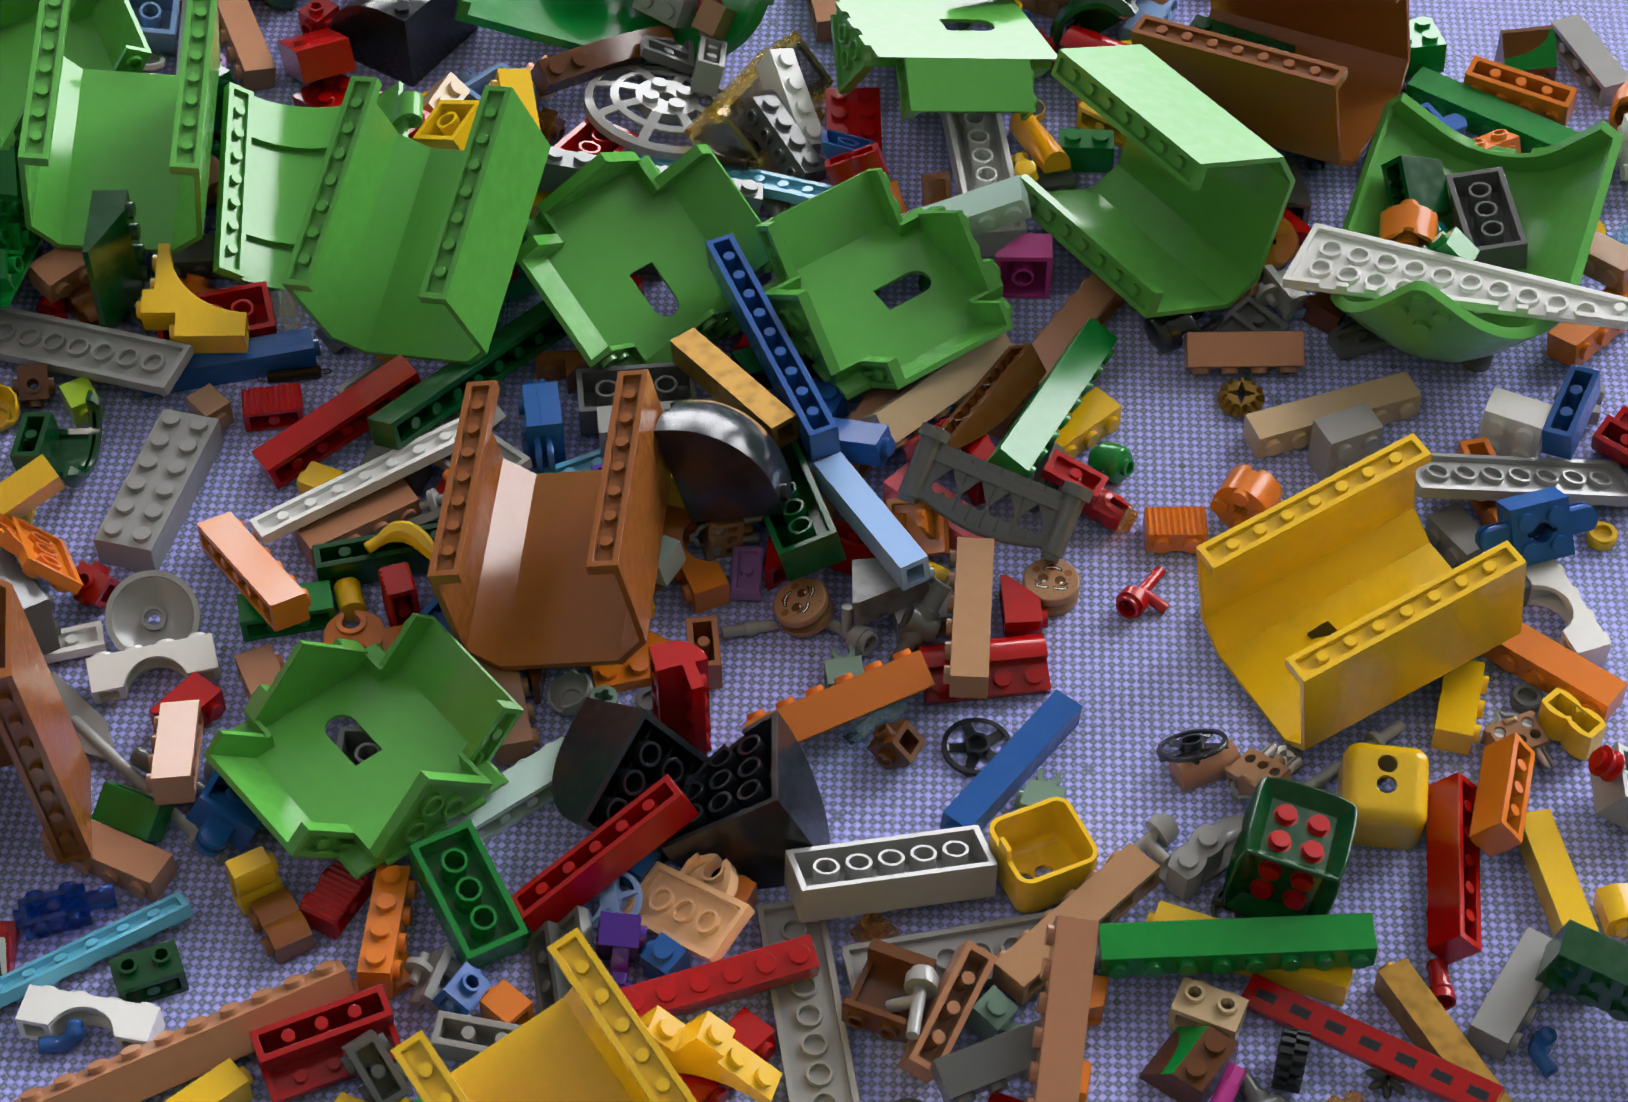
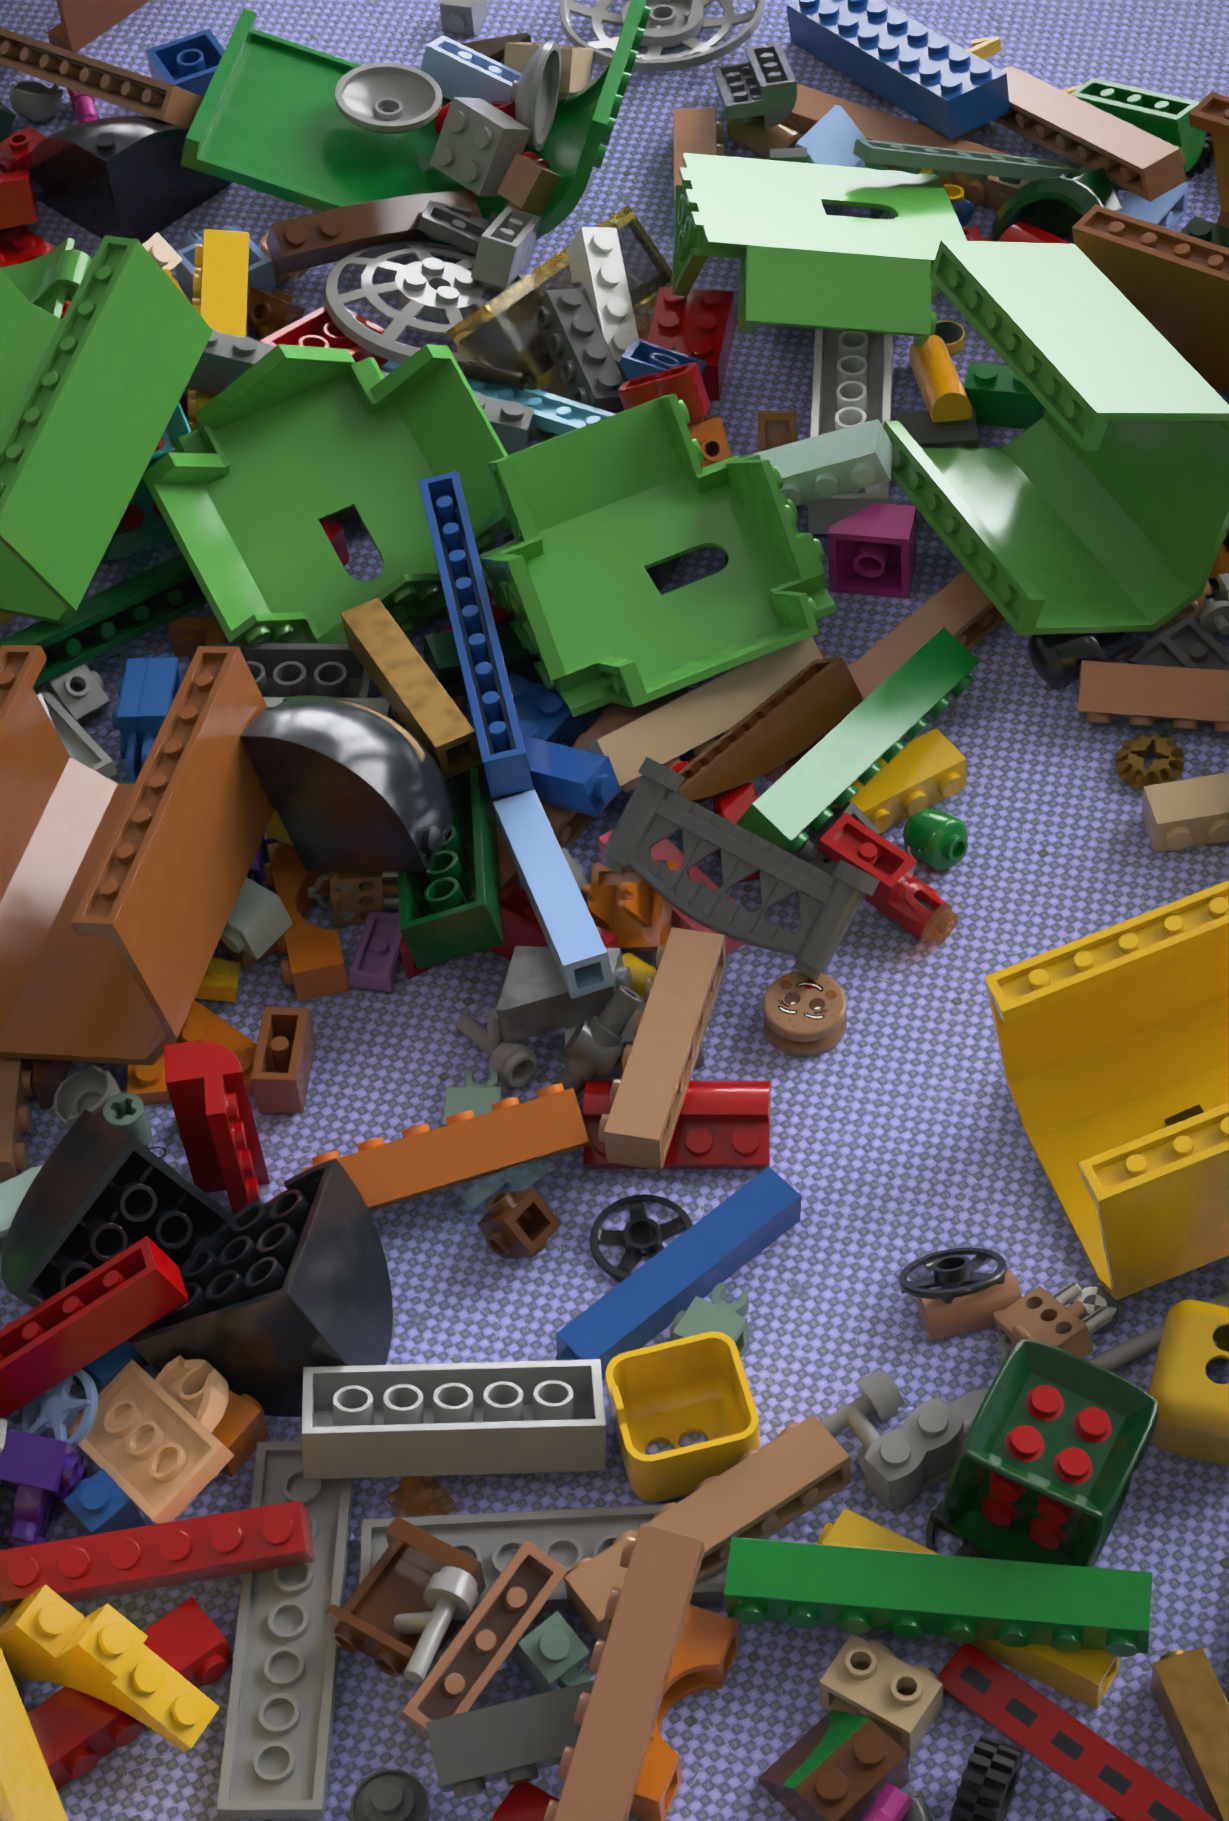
camera: 15 degrees right, 0 degrees up
light grey piece [720,619,781,639] -> none
medium nougat head [773,577,834,638] -> none
red slope [999,574,1048,637] -> none
yellow bar [1011,152,1039,181] -> none
red piece [1116,566,1170,619] -> none
orange brick [1142,506,1208,554] -> none
orange brick [1210,464,1283,529] -> none

